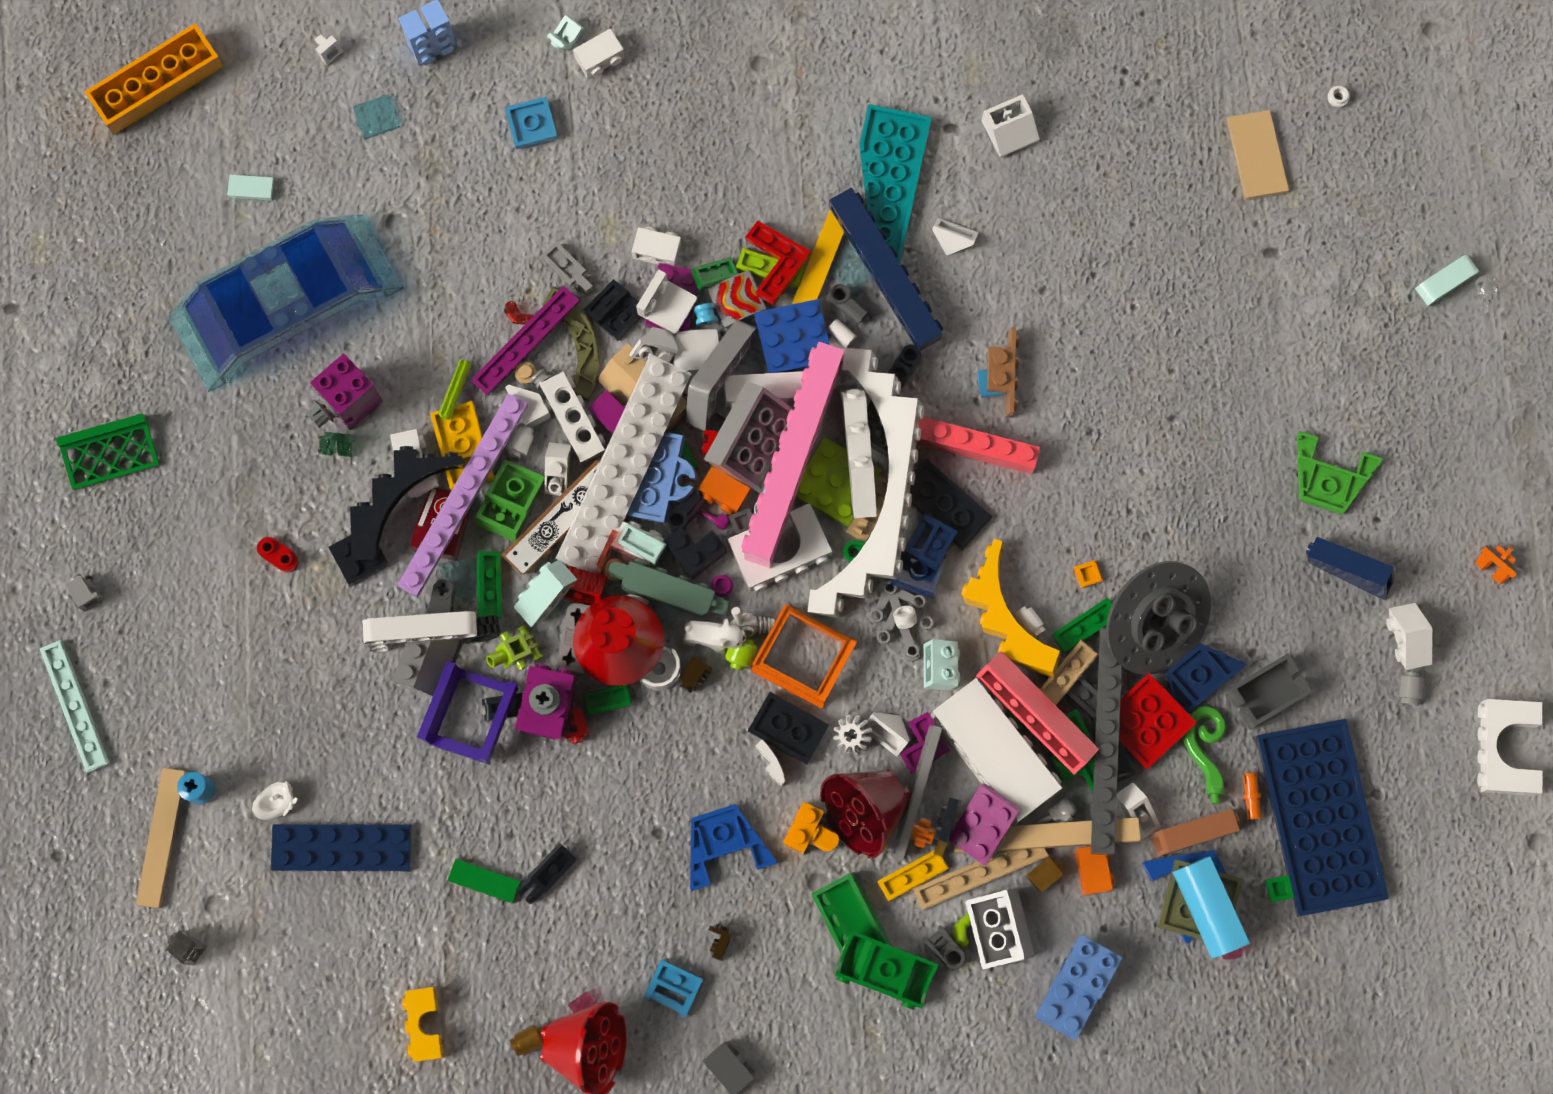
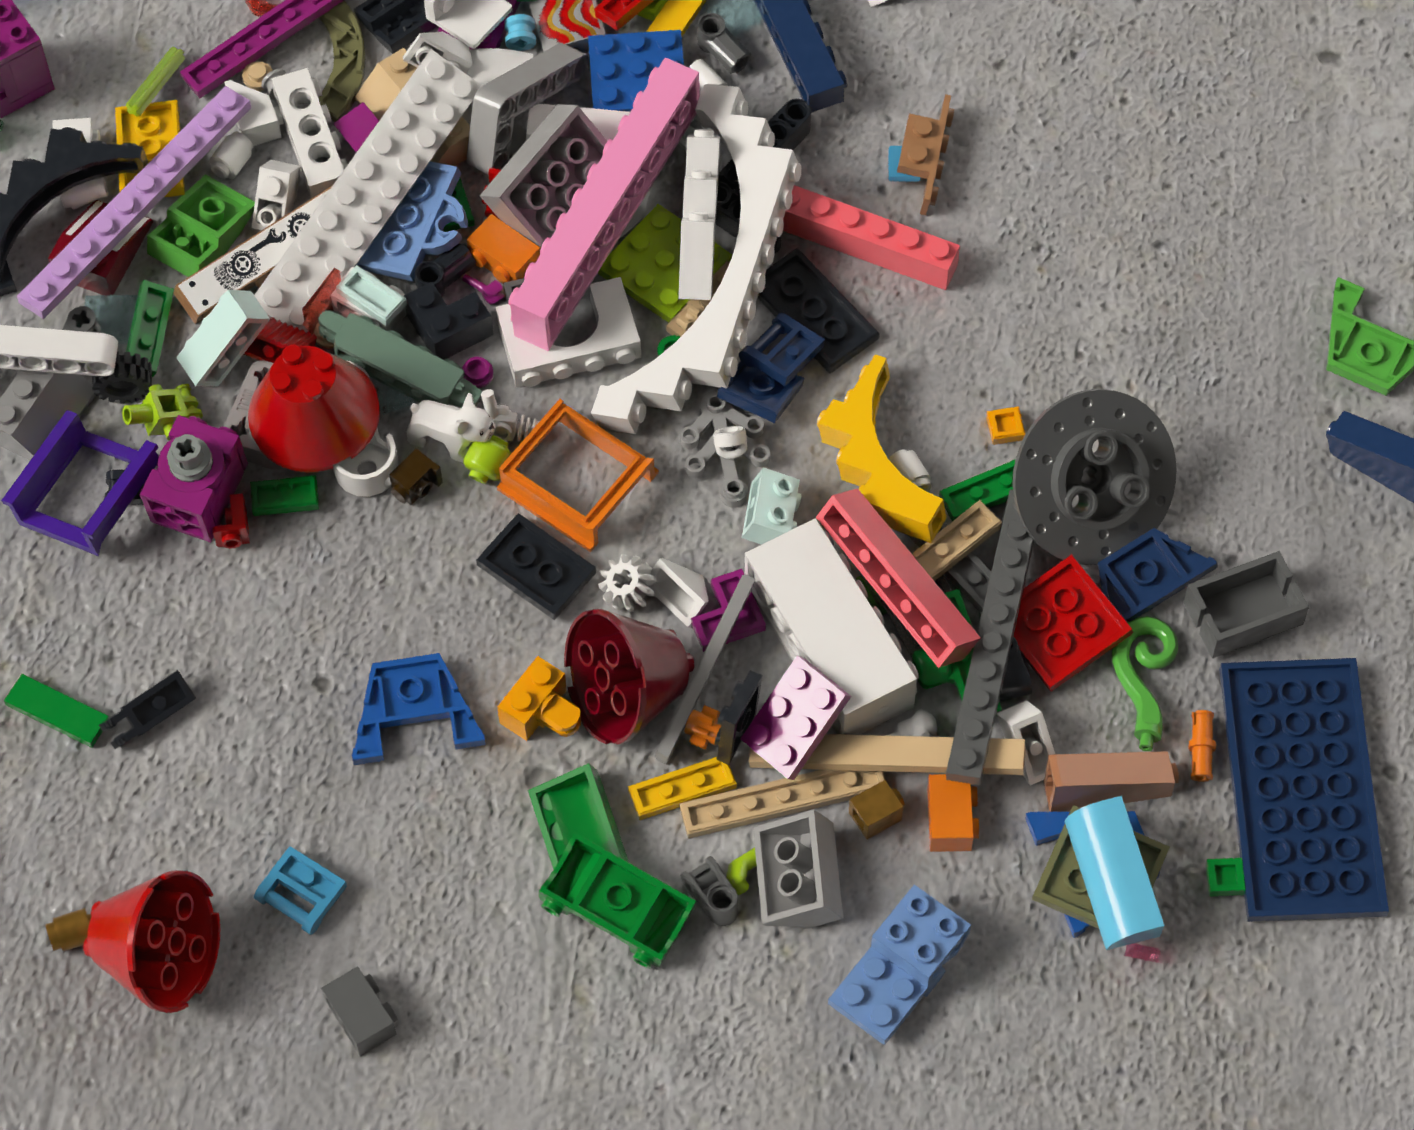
camera: 10 degrees right, 15 degrees down
dark brown bracket [708,924,732,961] -> none
white slope [756,740,785,787] -> none

